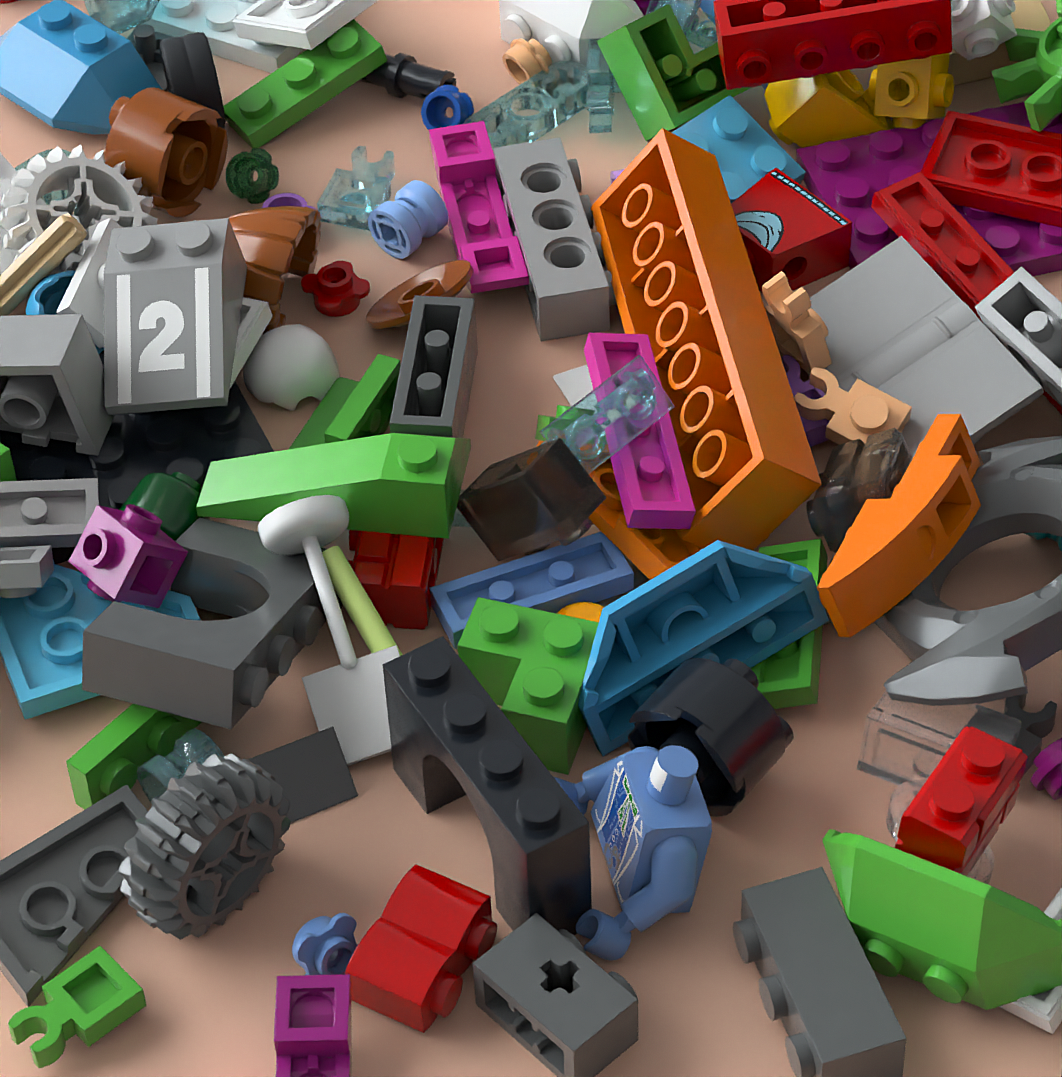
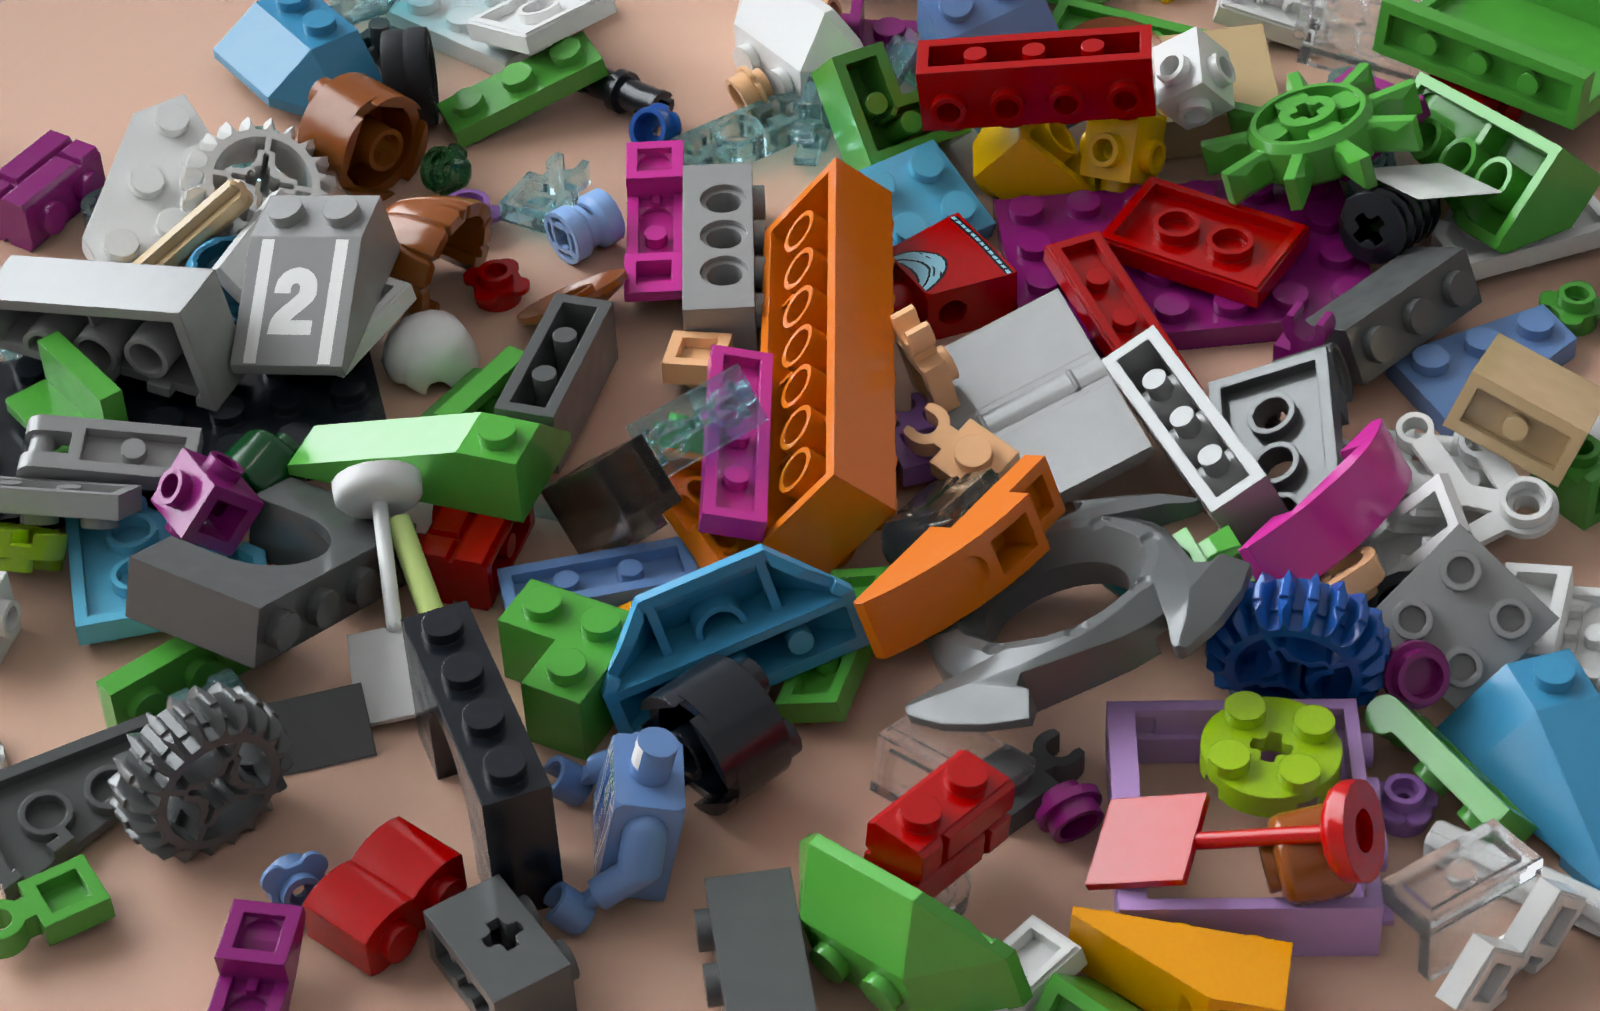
camera: 10 degrees right, 5 degrees down
none -> light nougat plate [661,330,733,389]

